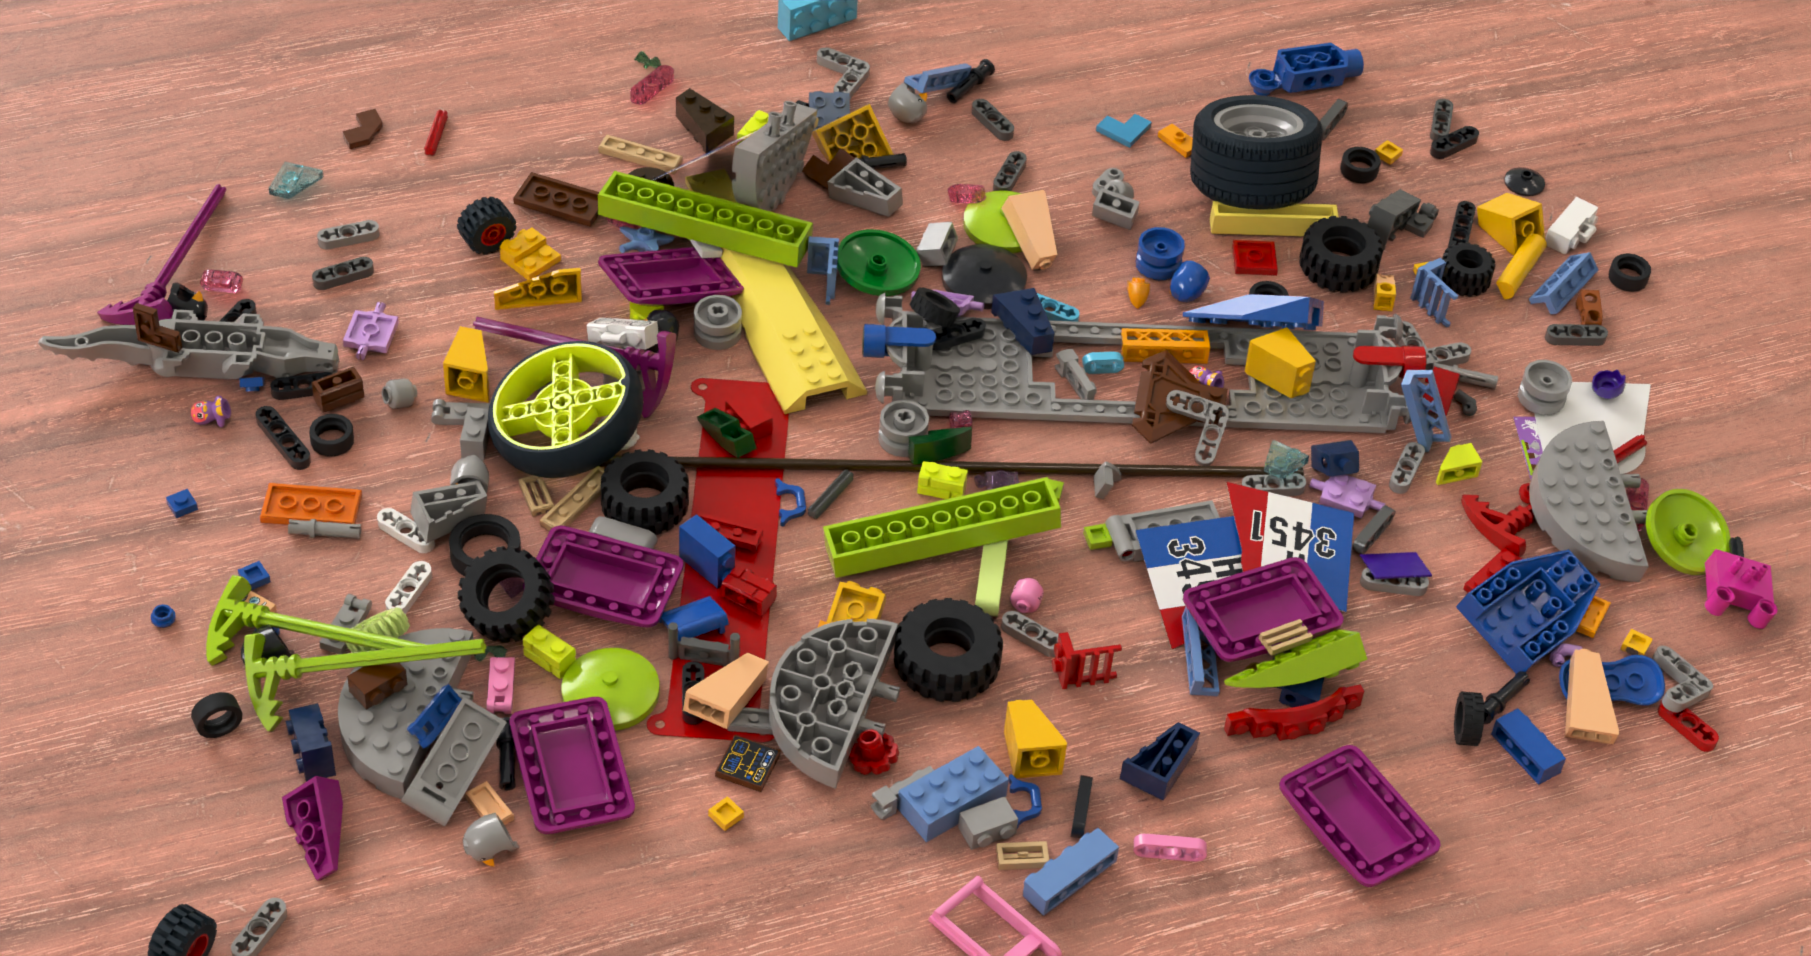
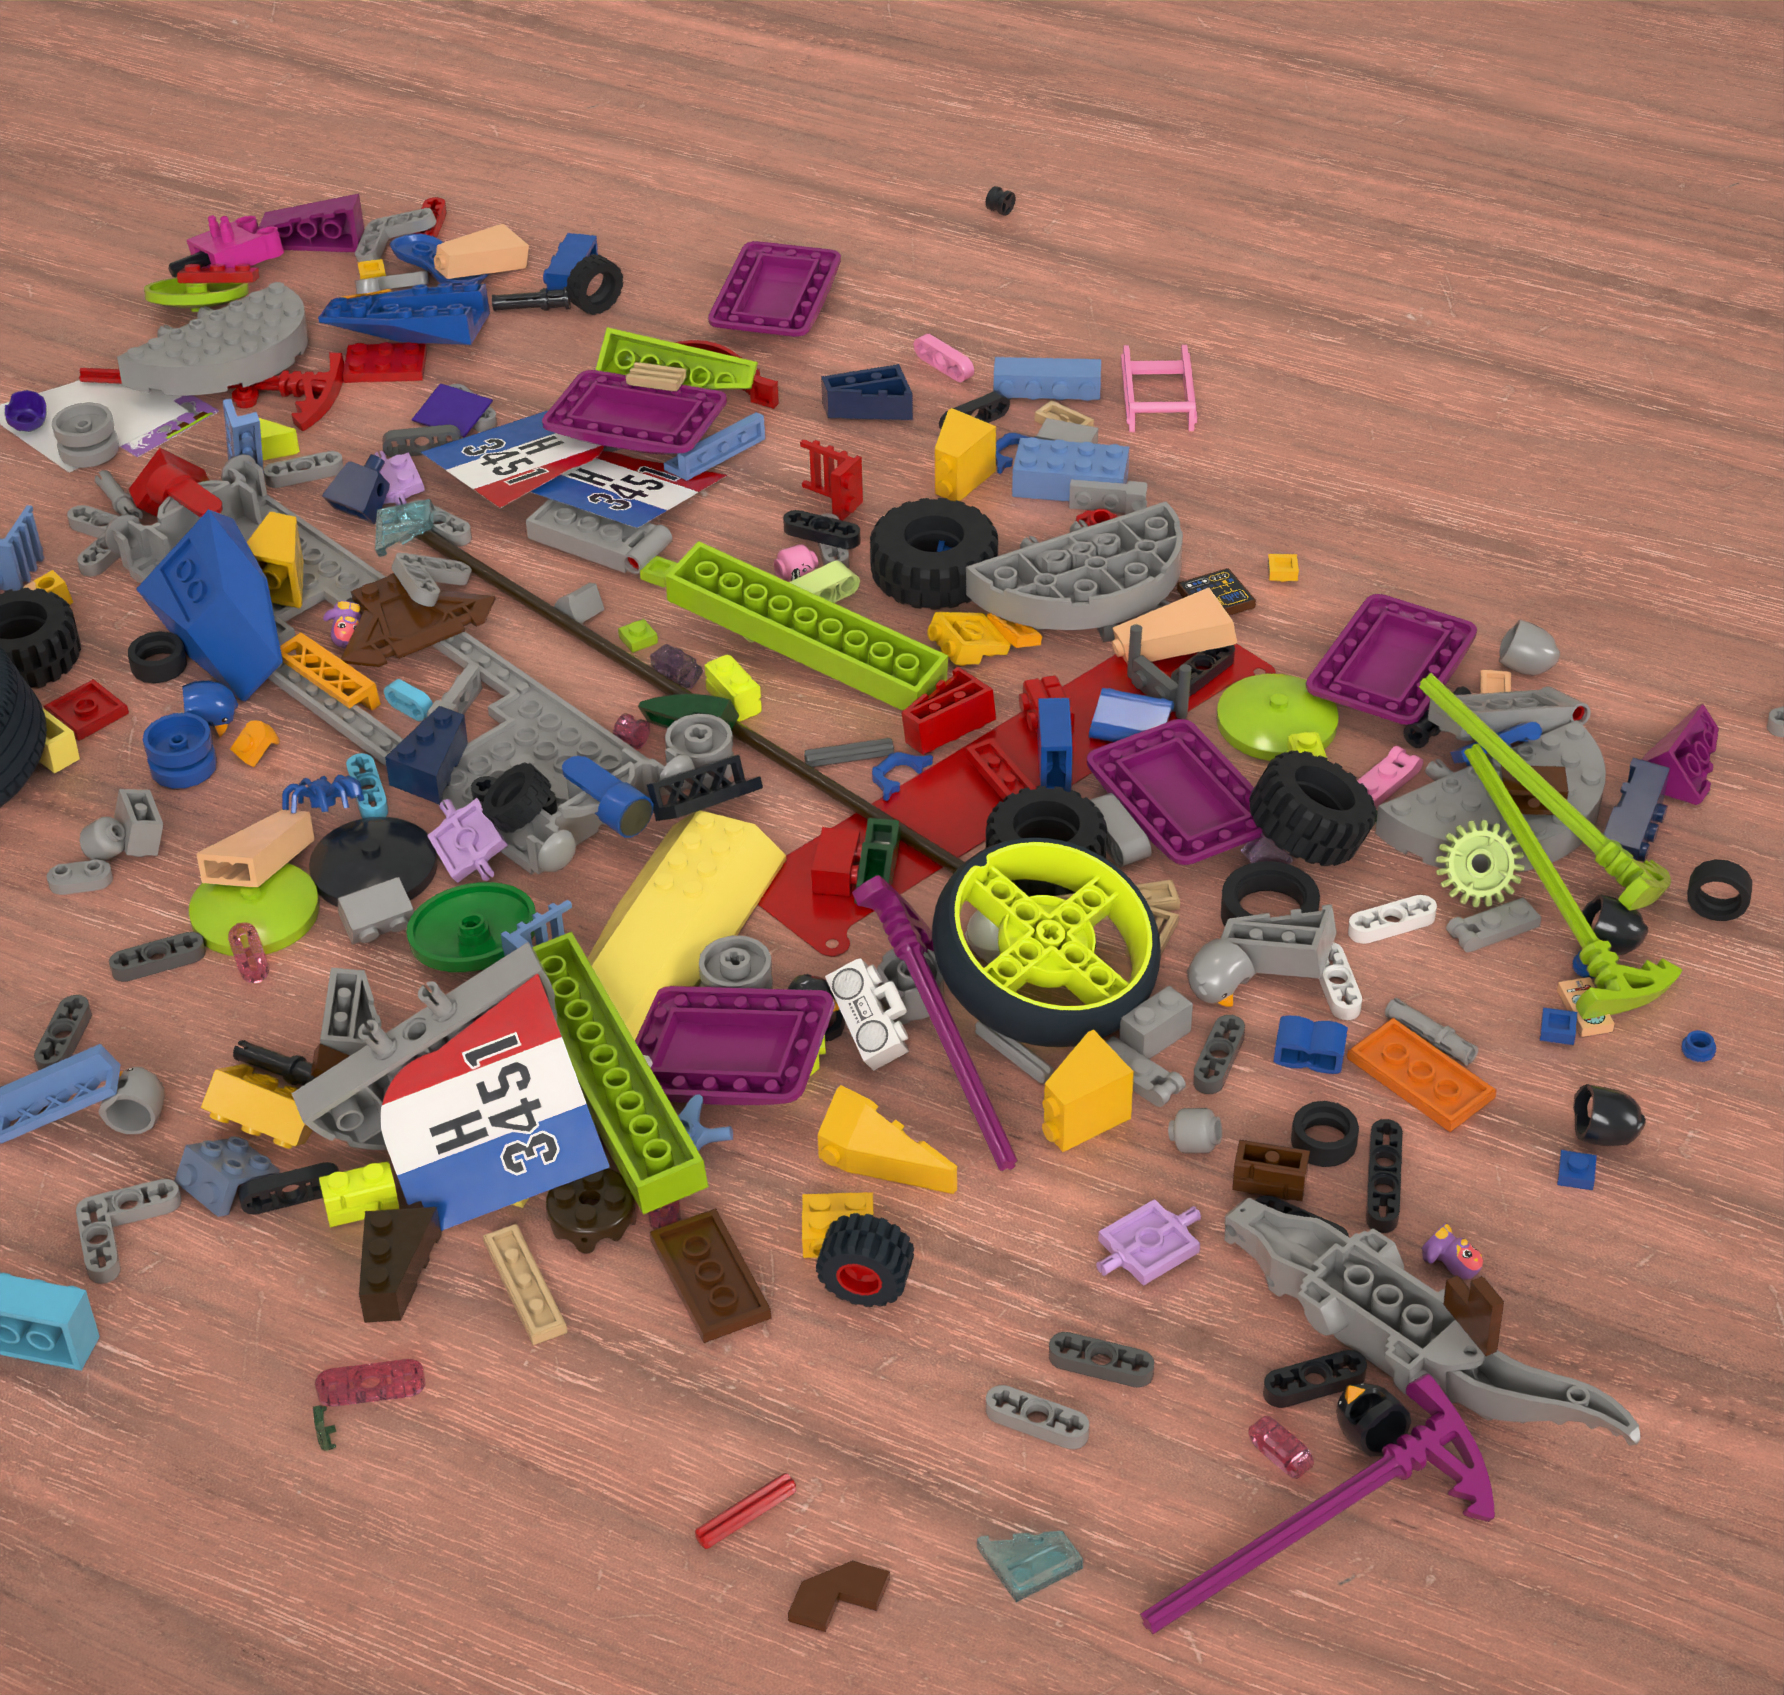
camera: 130 degrees left, 5 degrees down
none -> red plate [177,264,259,283]
none -> magenta wedge [258,193,365,252]
none -> blue animal [282,775,364,813]
none -> light grey beam [354,270,429,294]
none -> black fence [647,755,763,821]
none -> black beam [783,510,861,549]
none -> red wedge [901,666,996,755]
none -> dark grey beam [1193,1015,1245,1094]
none -> blue brick [1273,1015,1348,1074]
none -> black piece [1573,1084,1646,1146]

